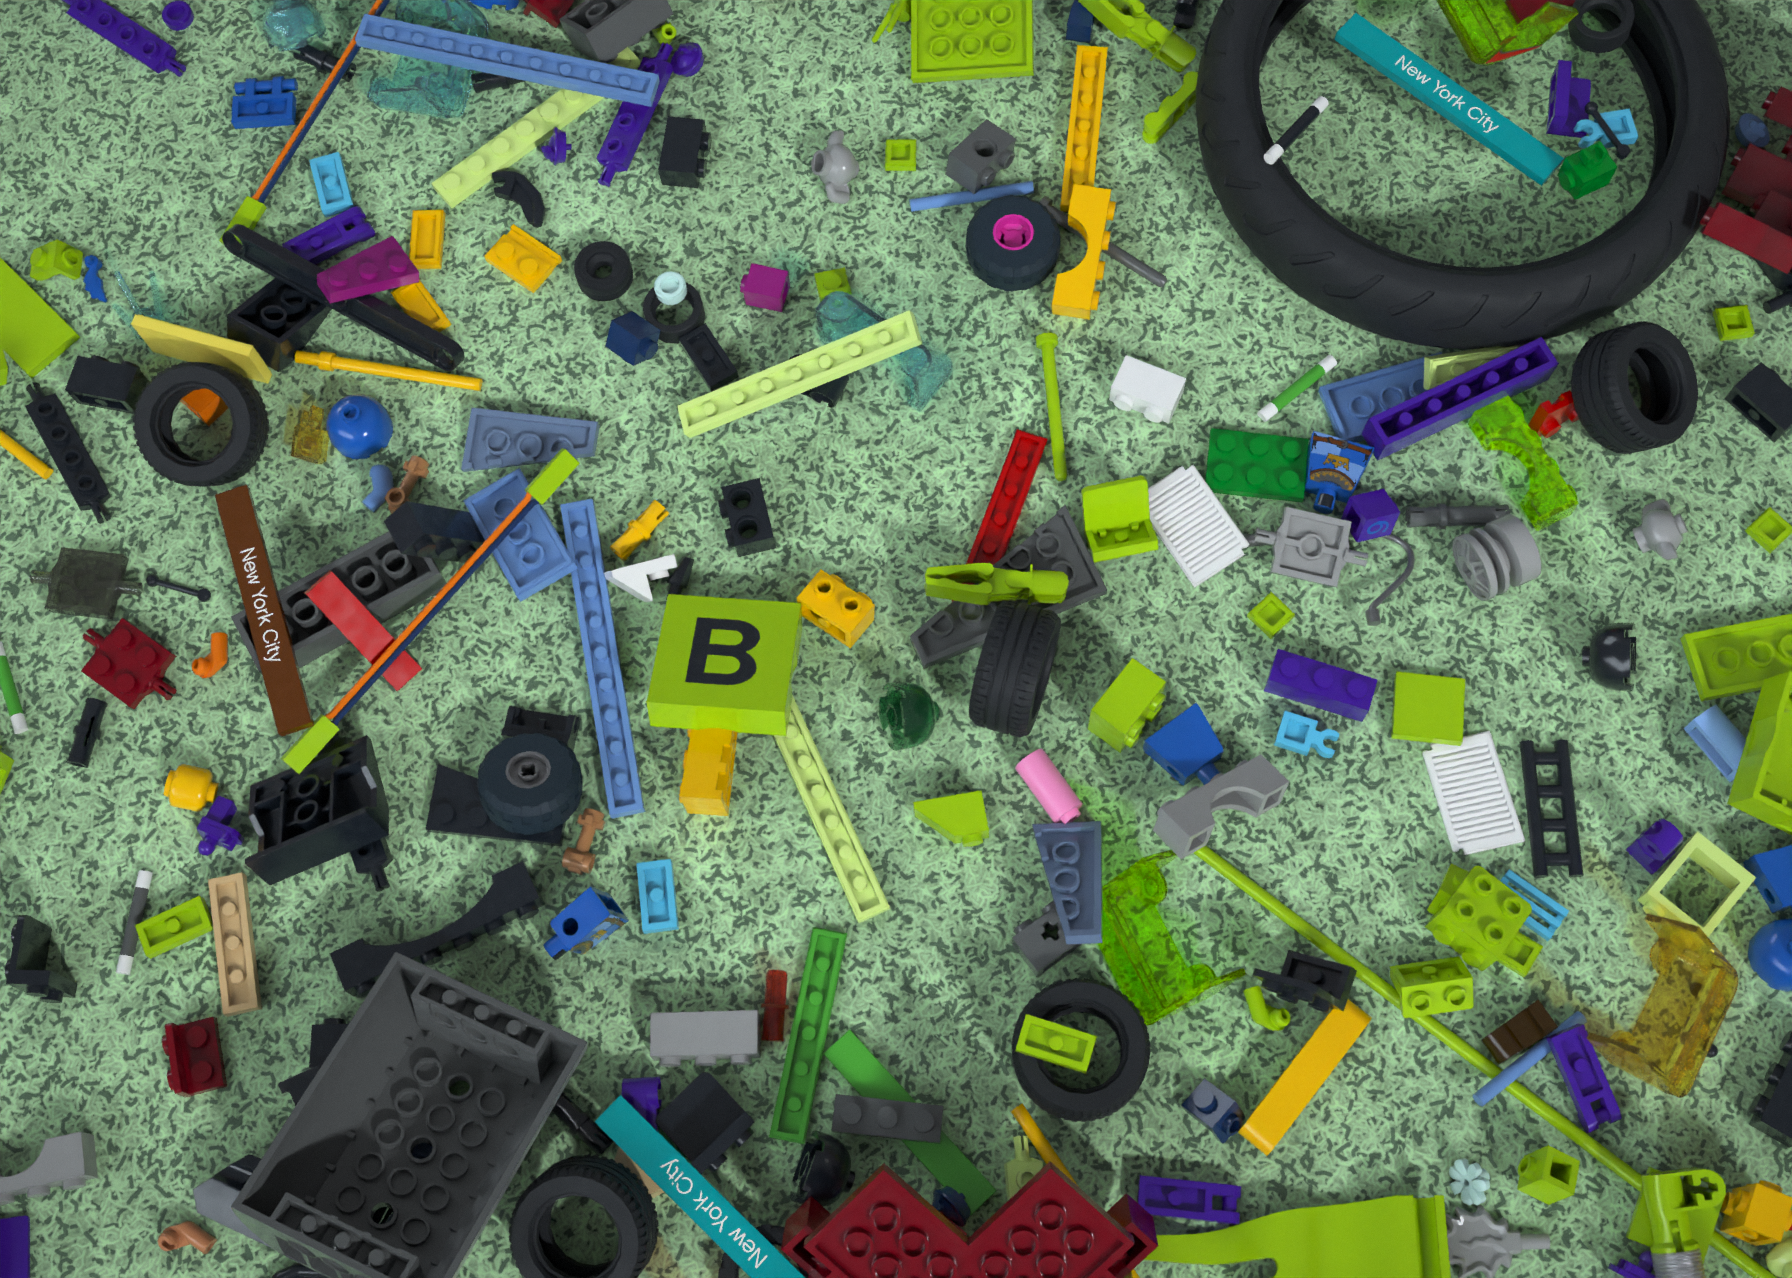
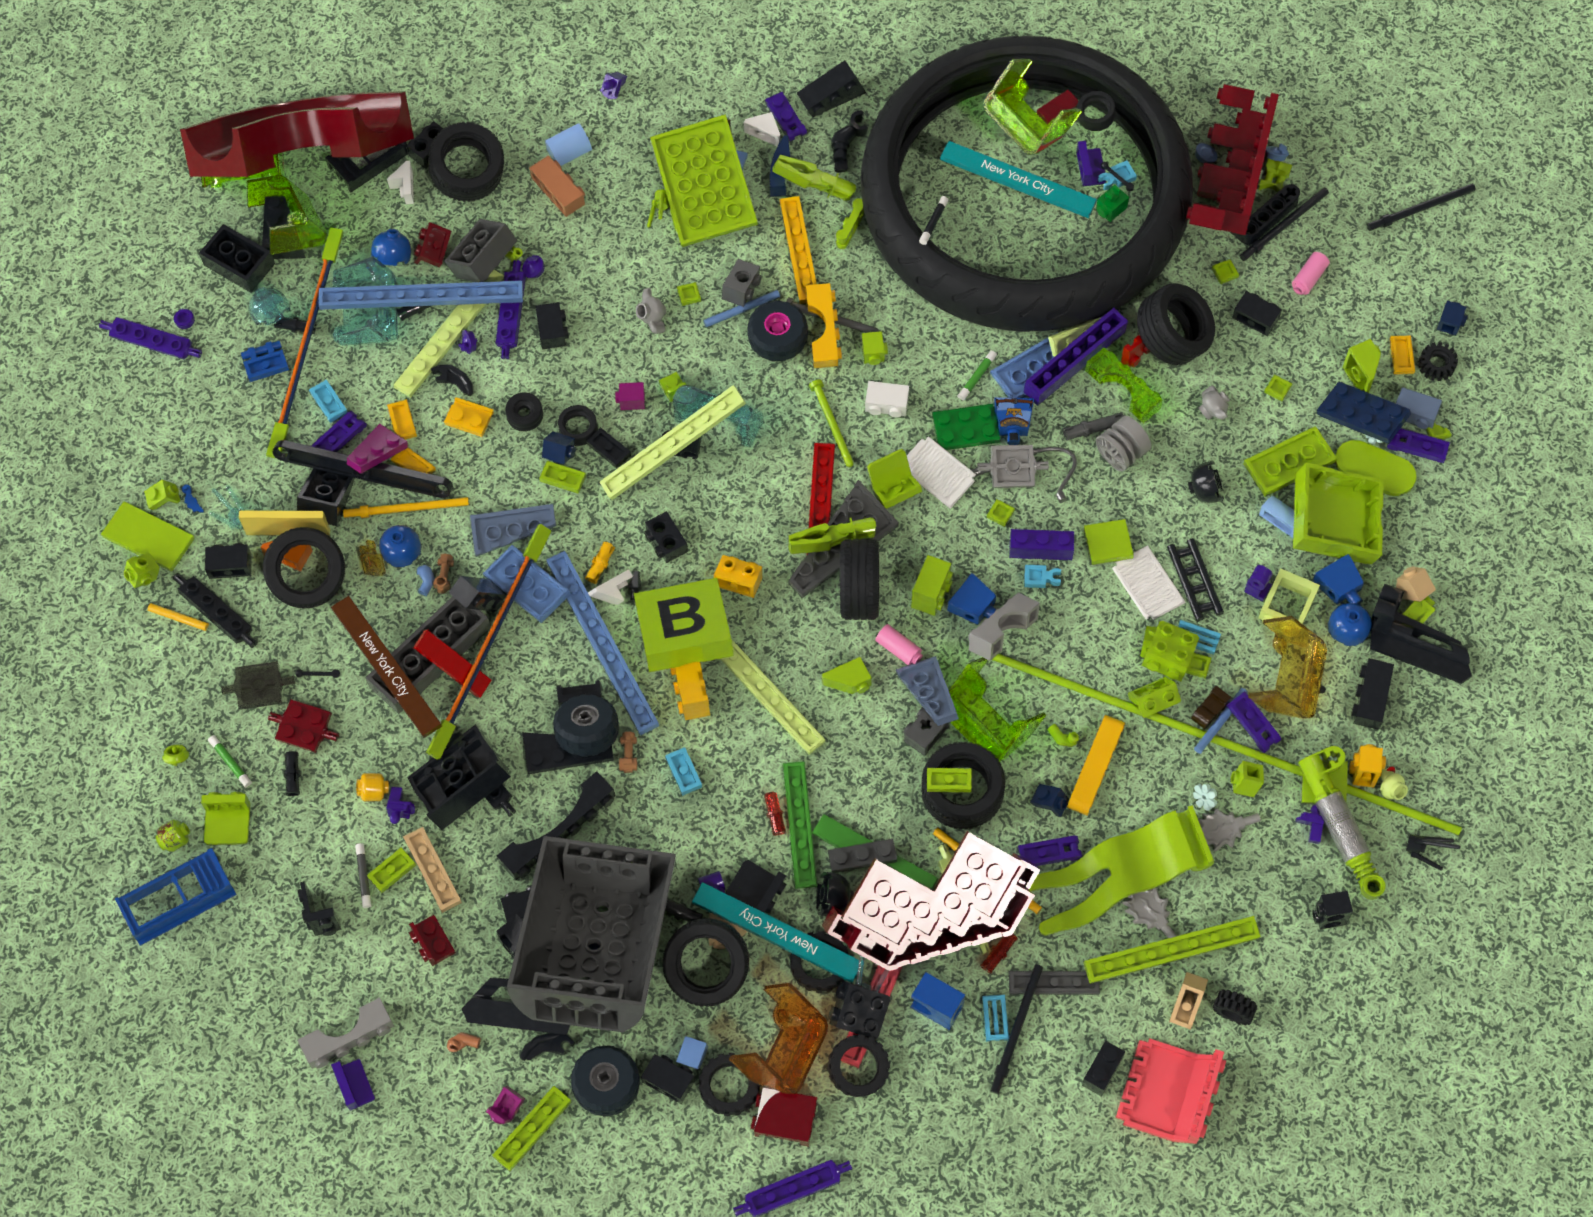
camera: 20 degrees left, 5 degrees down
orange arm [192,632,228,678] -> none
blue torso [543,886,629,960] -> none
light grey brick [650,1010,761,1067] -> none
light aqua tile [654,271,687,305] -> none
clear green cylinder [879,682,940,751] -> none
black bracket [1252,950,1357,1013] -> none
dark purple brick [1341,489,1400,542] -> none
none -> lime plate [539,461,586,494]
none -> lime brick [862,331,888,365]

